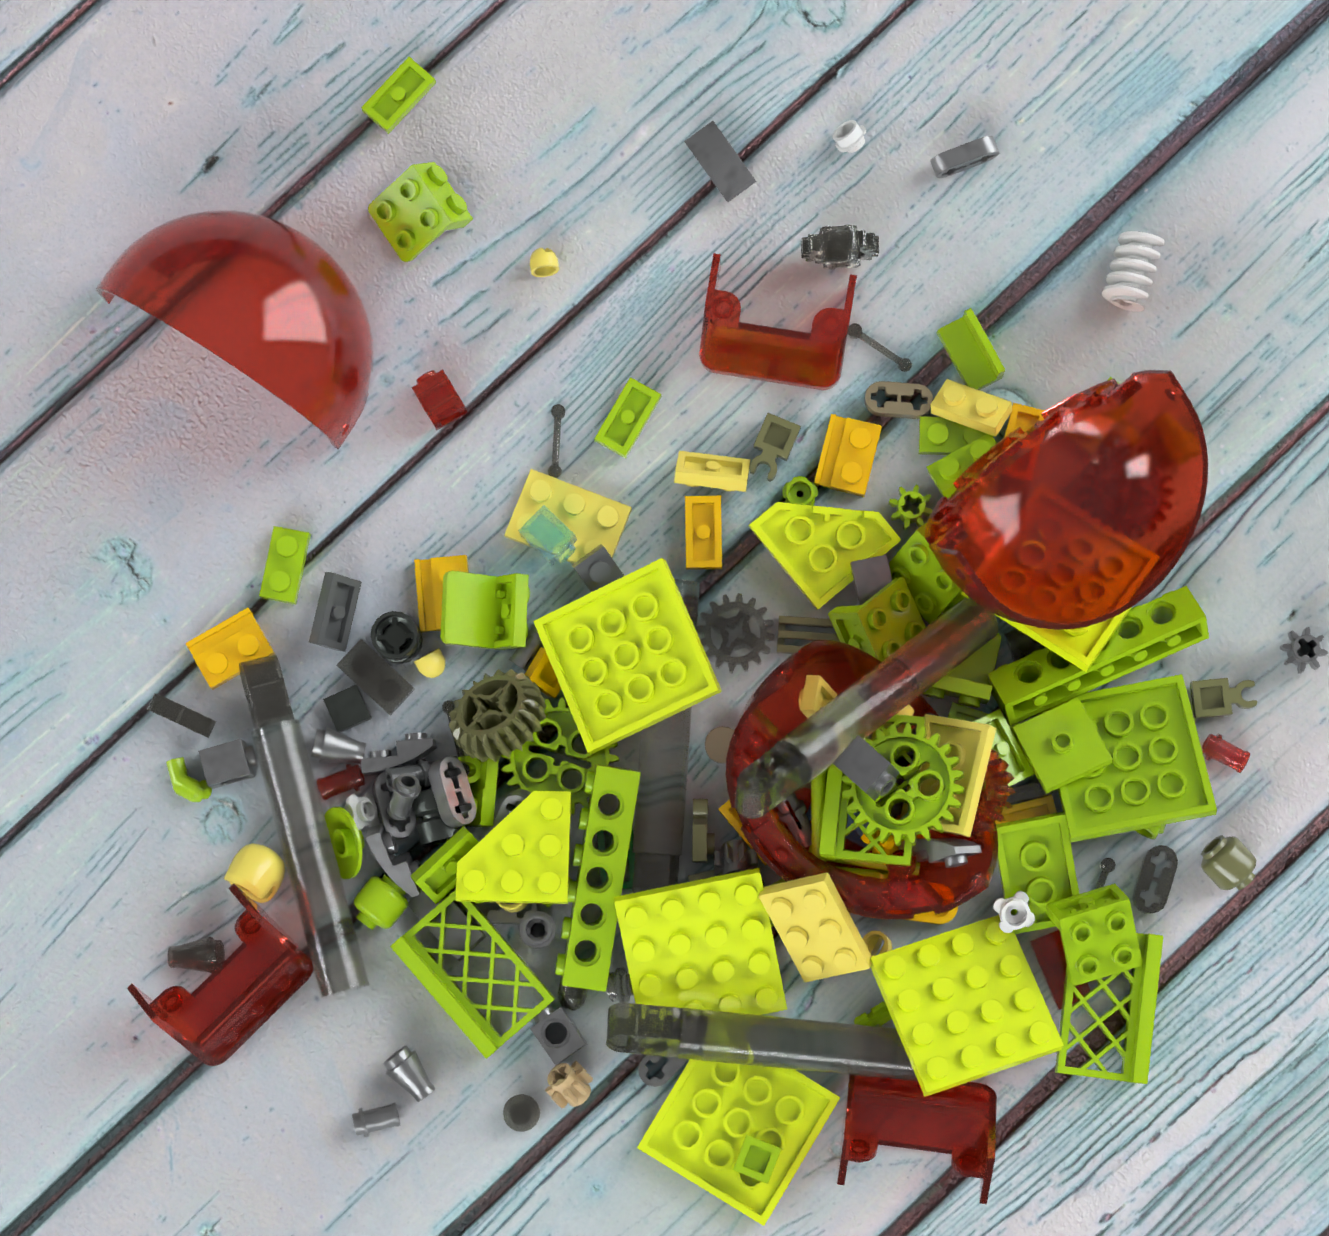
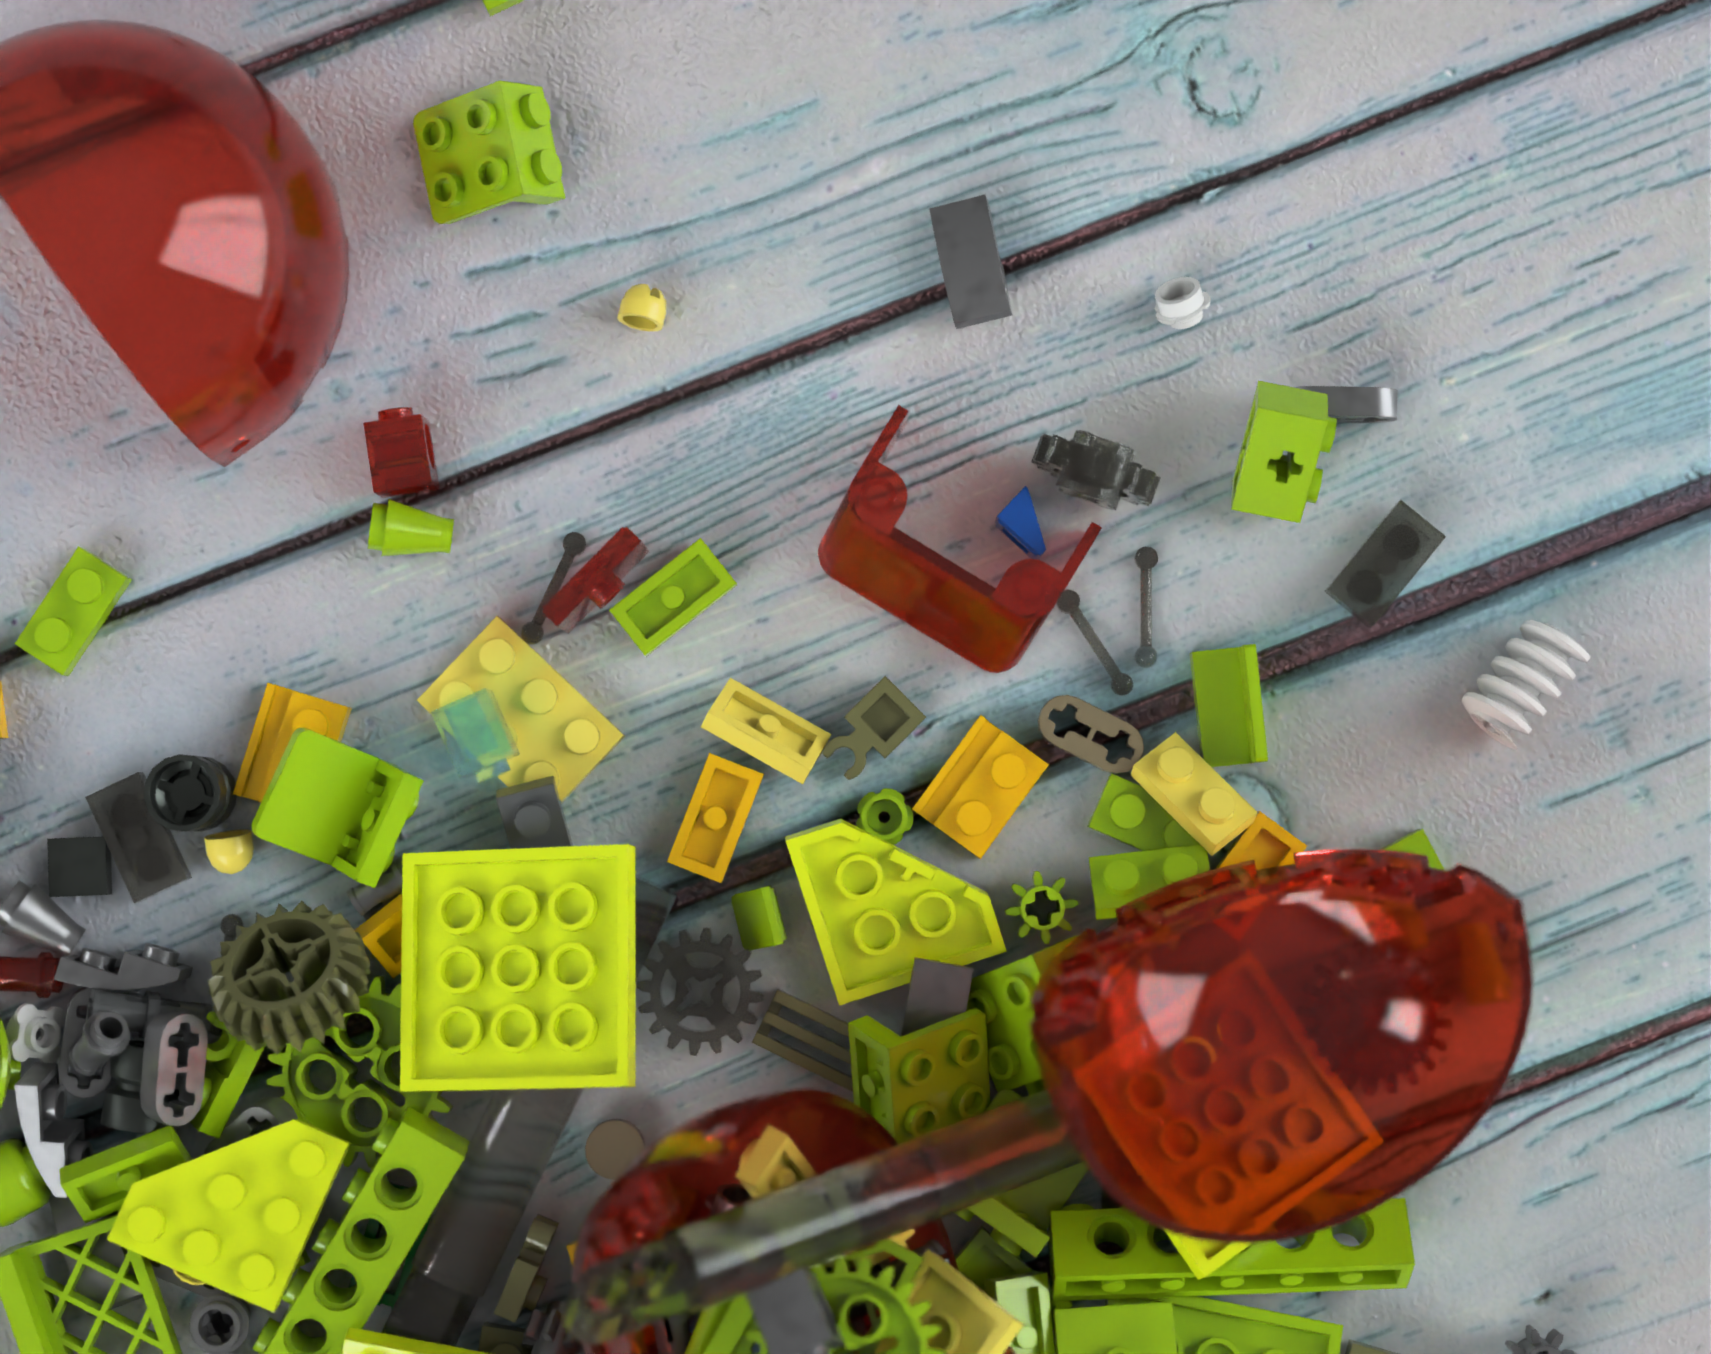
camera: 15 degrees right, 5 degrees up
dark grey plate [309,572,362,652] -> none
none -> lime cone [367,499,454,557]
none -> clear red plate [542,526,650,634]
none -> lime slope [731,885,787,951]
none -> blue slope [995,486,1046,561]
none -> clear smoke hinge [1134,546,1158,668]
none -> lime brick [1231,380,1337,523]
none -> clear smoke plate [1324,500,1446,628]

